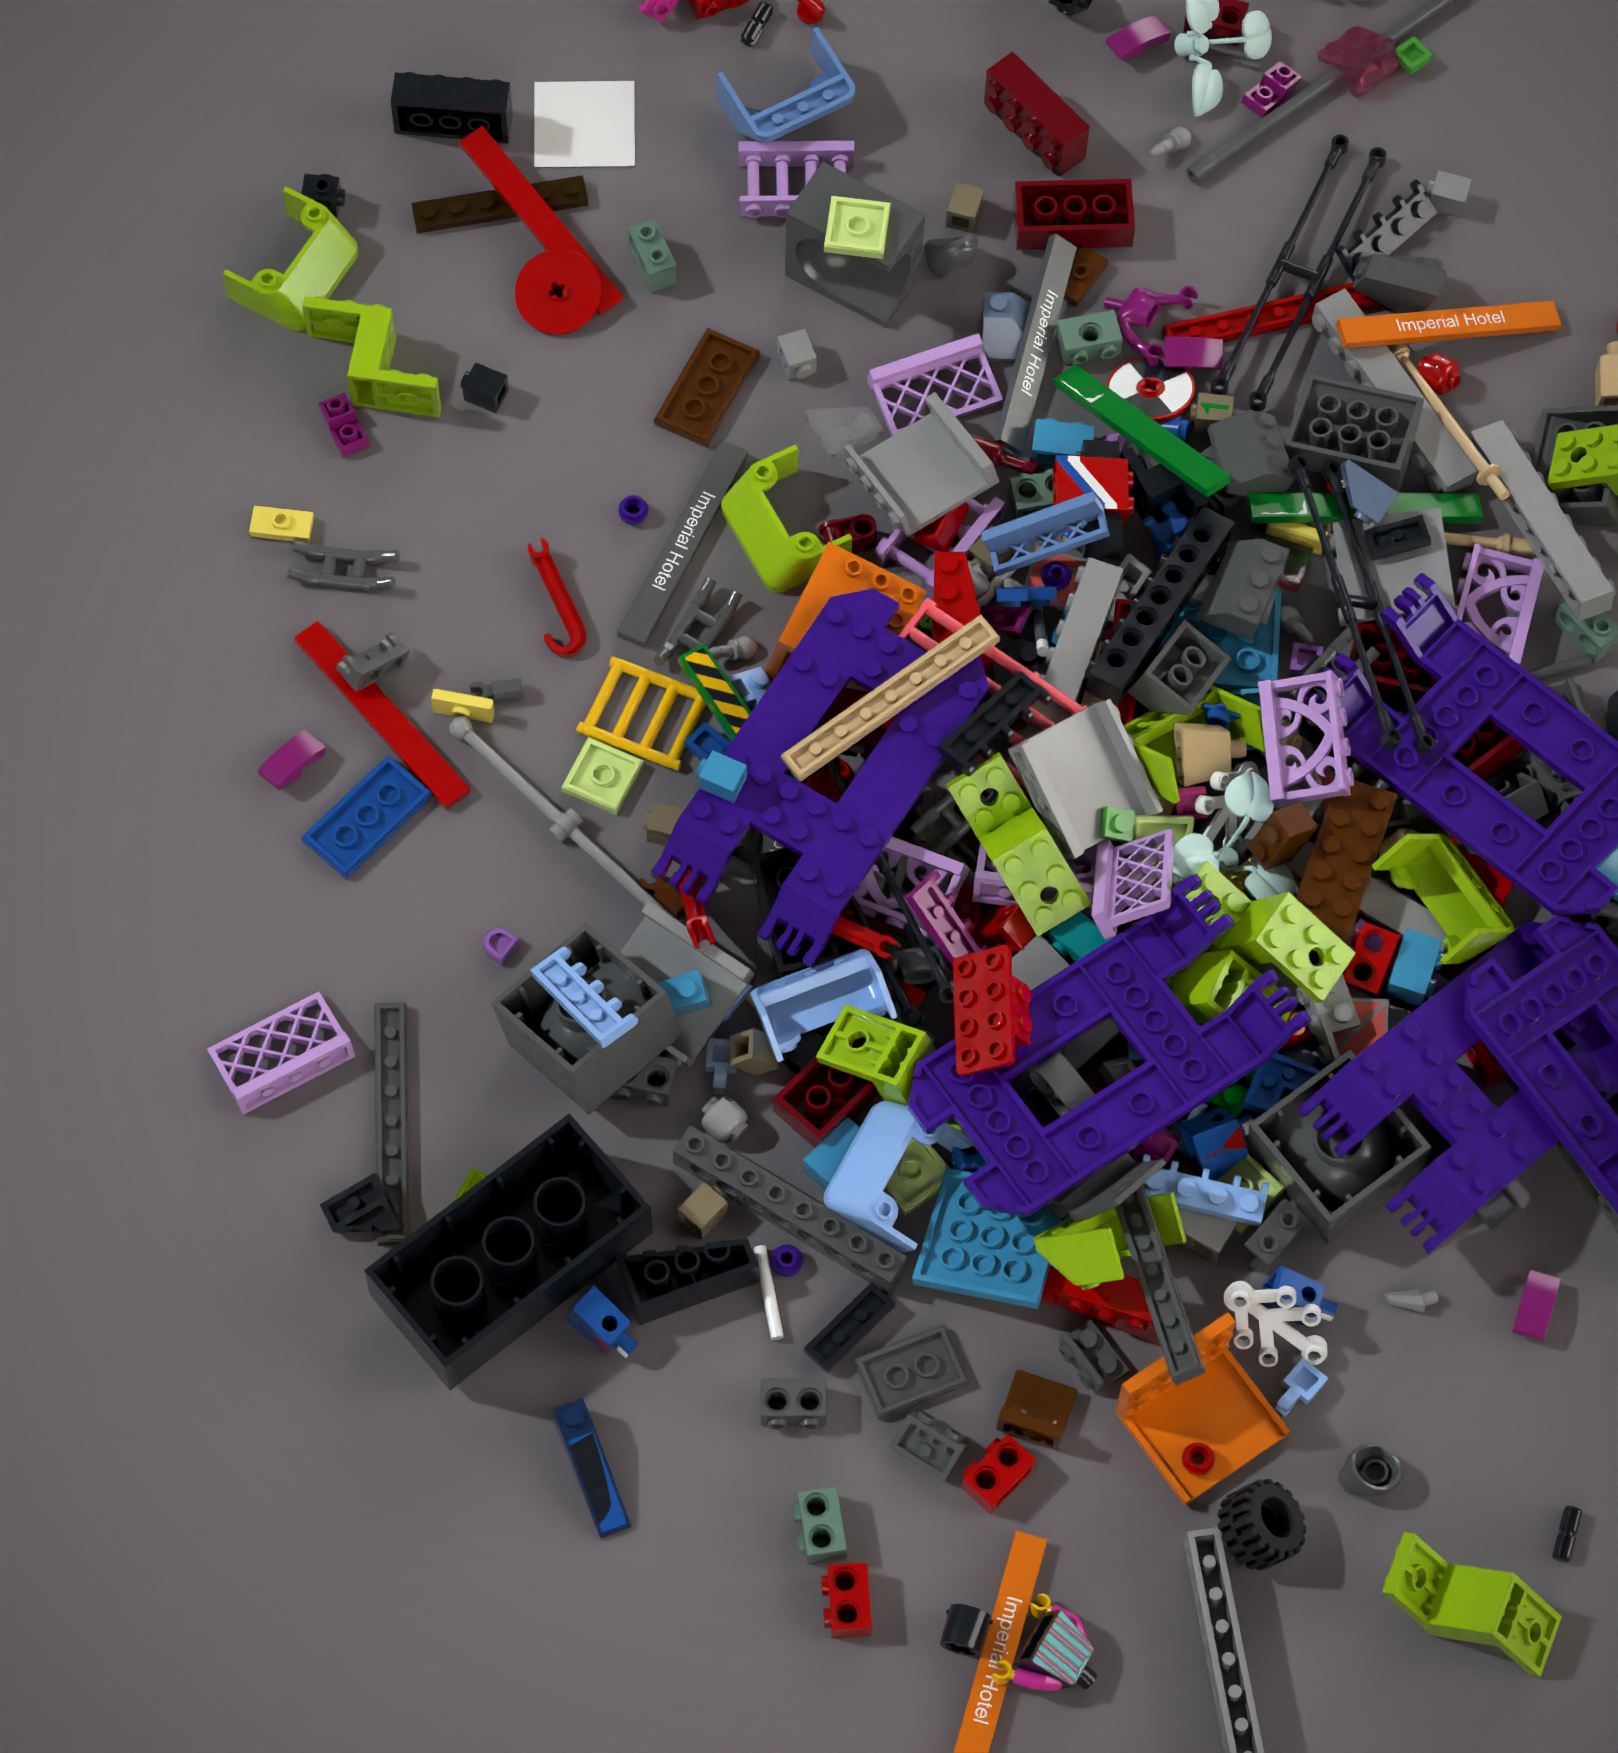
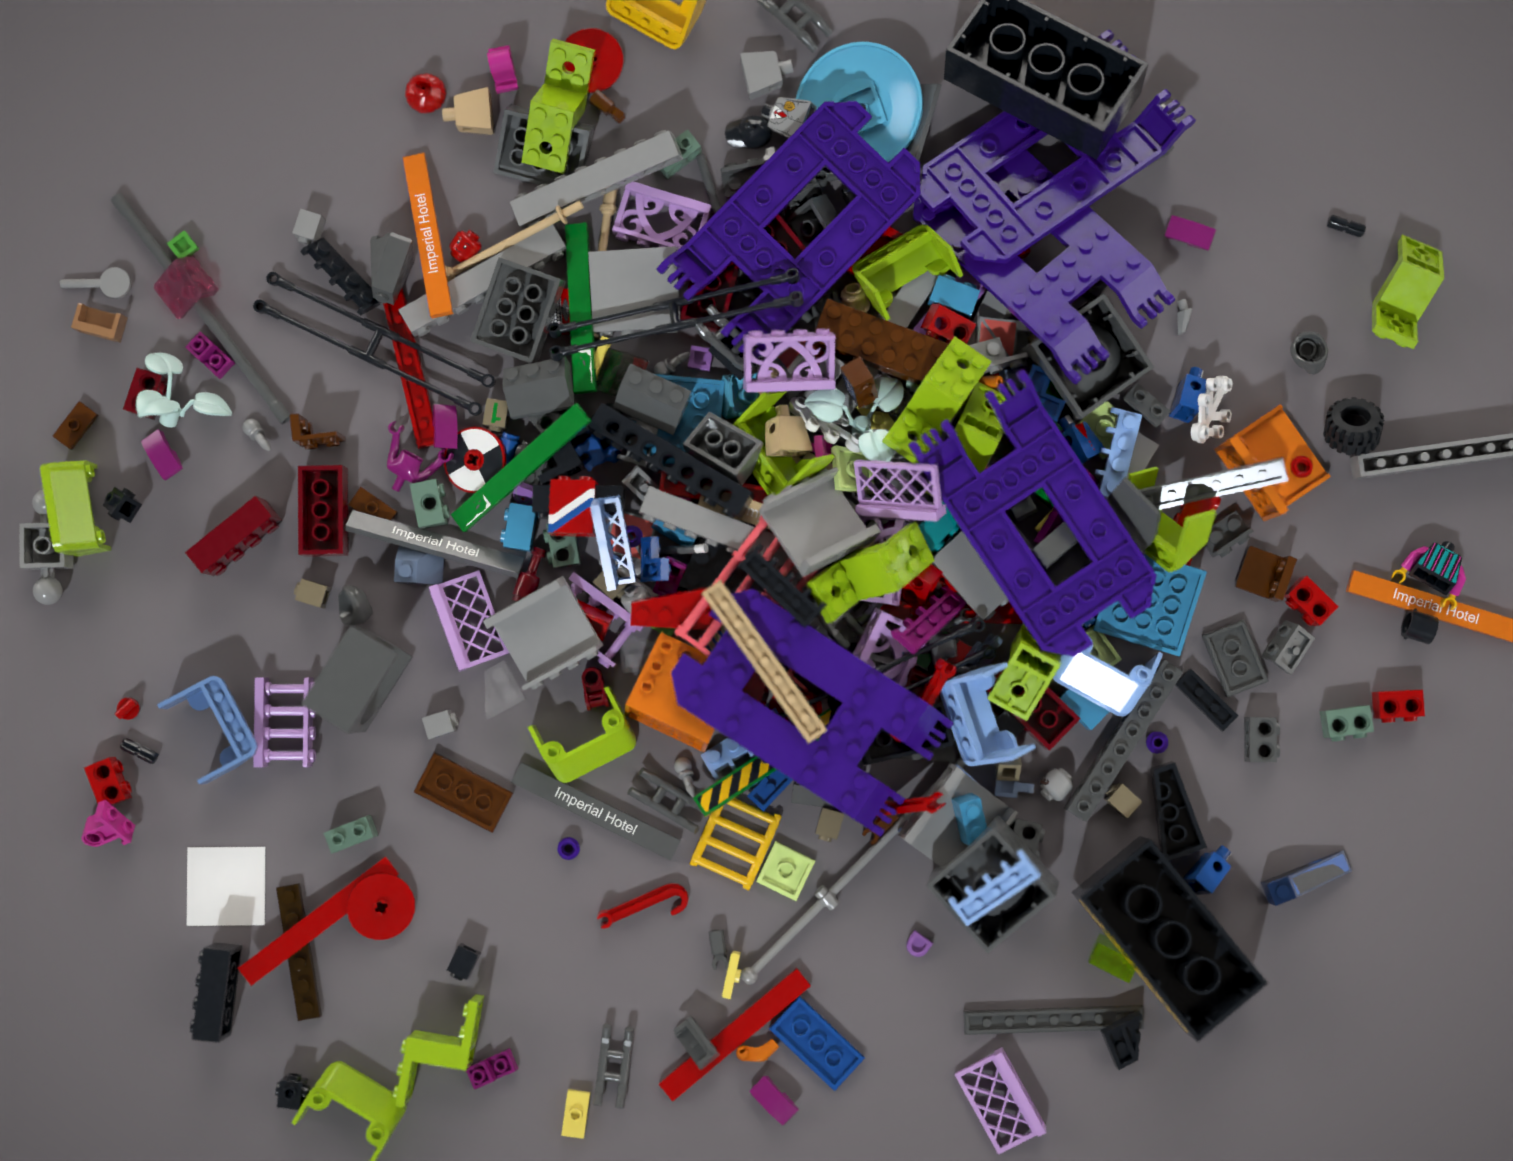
camera: 90 degrees left, 20 degrees up
dark azure brick [696,750,747,803] -> none
white bar [754,1245,784,1340] -> none
yellowish green tile [824,196,891,259] -> none
red bracket [953,945,1032,1077] -> none
bright green plate [1099,806,1135,843] -> none
blue plate [1201,703,1240,729] -> none
light blue plate [1274,1358,1328,1417] -> none
sand blue slope [1340,459,1399,526] -> none
black plate [1364,515,1431,561] -> none
none -> reddish brown bracket [290,414,345,450]
none -> orange arm [736,1038,780,1062]

